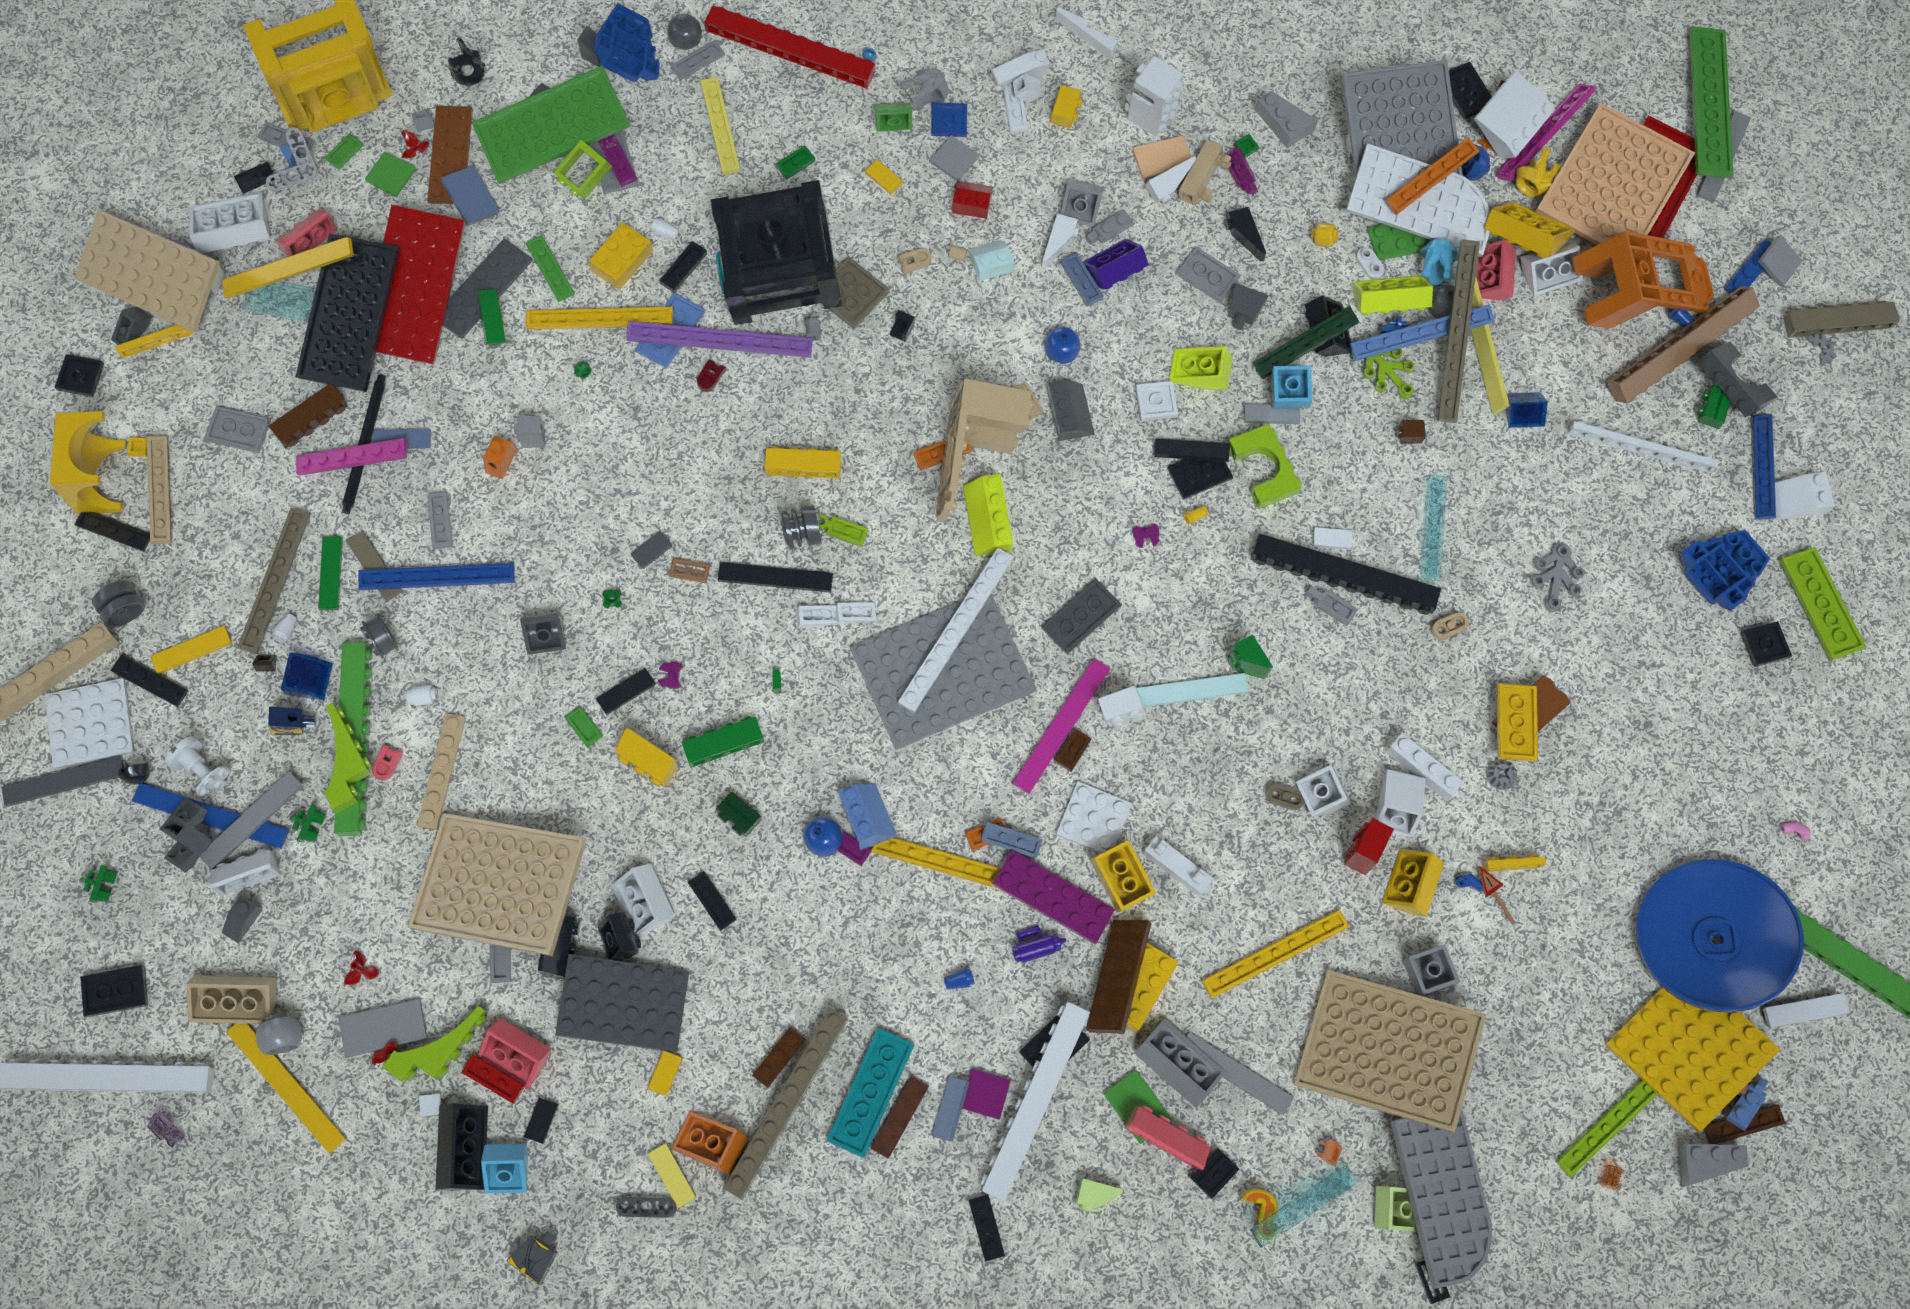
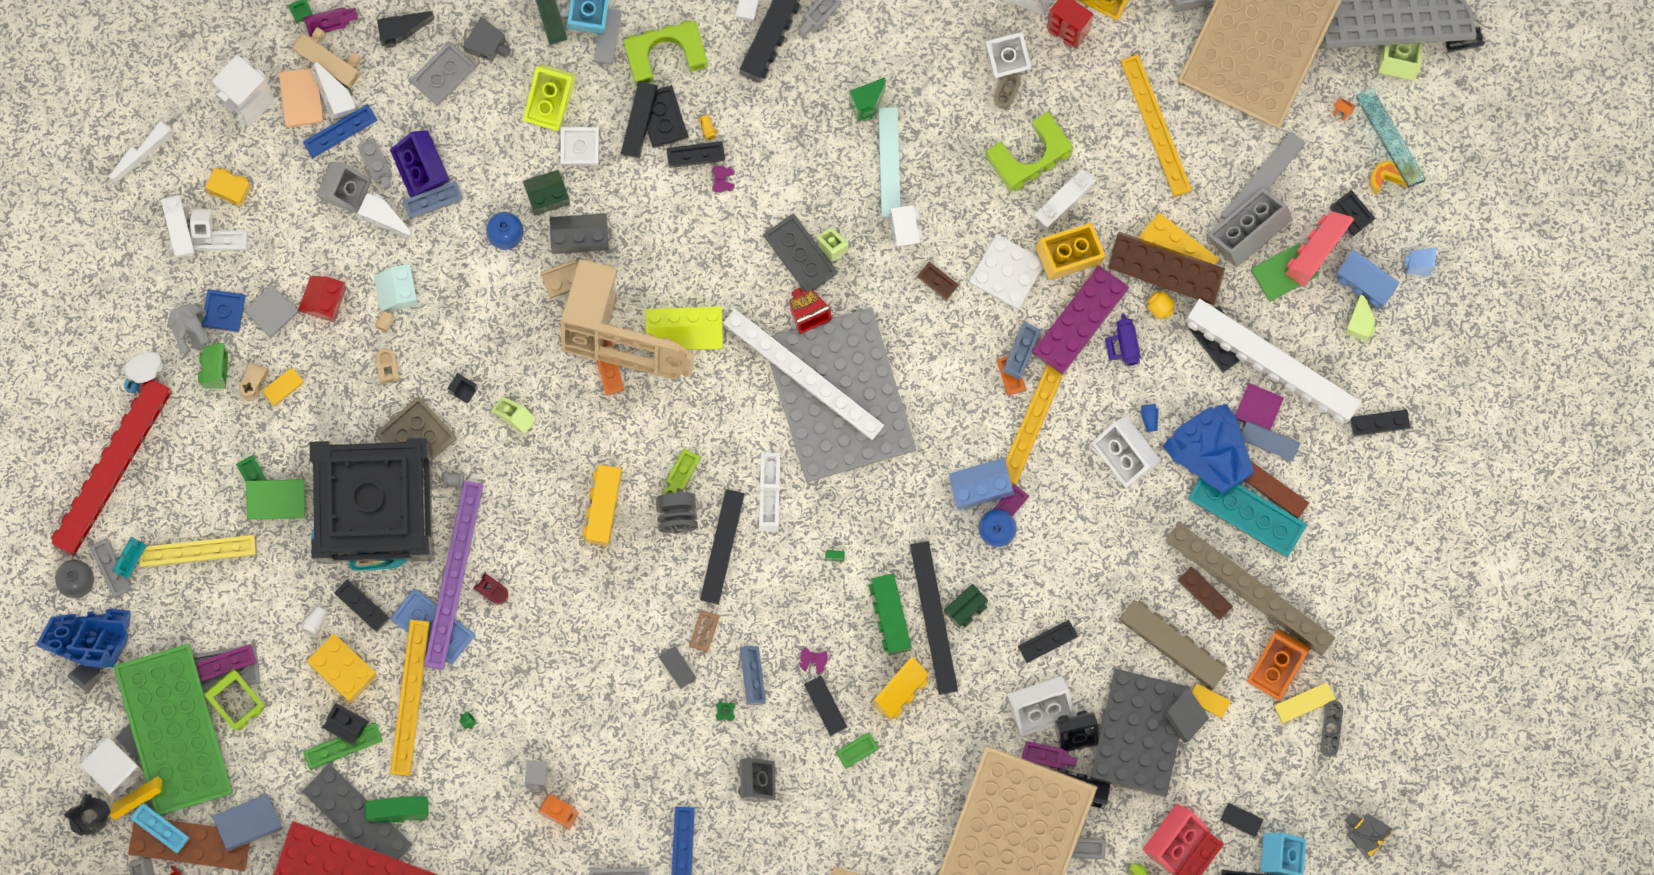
camera: 80 degrees left, 5 degrees up
dark pink tile [1013,658,1110,794] -> none
none -> white slope [80,737,144,800]
none -> yellow tile [110,776,162,820]
none -> teal hinge [113,536,147,579]
none -> white tile [125,352,163,383]
none -> medium azure plate [130,803,190,854]
none -> tan piece [239,362,269,401]
none -> bright green tile [246,479,305,520]
none -> blue tile [303,104,378,159]
none -> black plate [322,703,369,746]
none -> yellowish green slope [491,396,536,434]
none -> dark green slope [523,170,570,216]
none -> black plate [666,141,725,168]
none -> sand blue plate [740,646,766,705]
none -> red torso [789,288,832,335]
none -> yellowish green slope [816,227,848,261]
none -> black tile [910,541,958,695]
none -> lime arch [985,111,1074,192]
none -> magenta hinge [1022,741,1077,769]
none -> white slope [1092,416,1161,488]
none -> dark tan brick [1119,600,1227,690]
none -> yellow head [1147,291,1175,319]
none -> blue wedge [1163,404,1254,494]
none -> dark grey tile [1163,688,1209,743]
none -> medium blue slope [1335,250,1400,309]
none -> light blue slope [1404,248,1436,276]

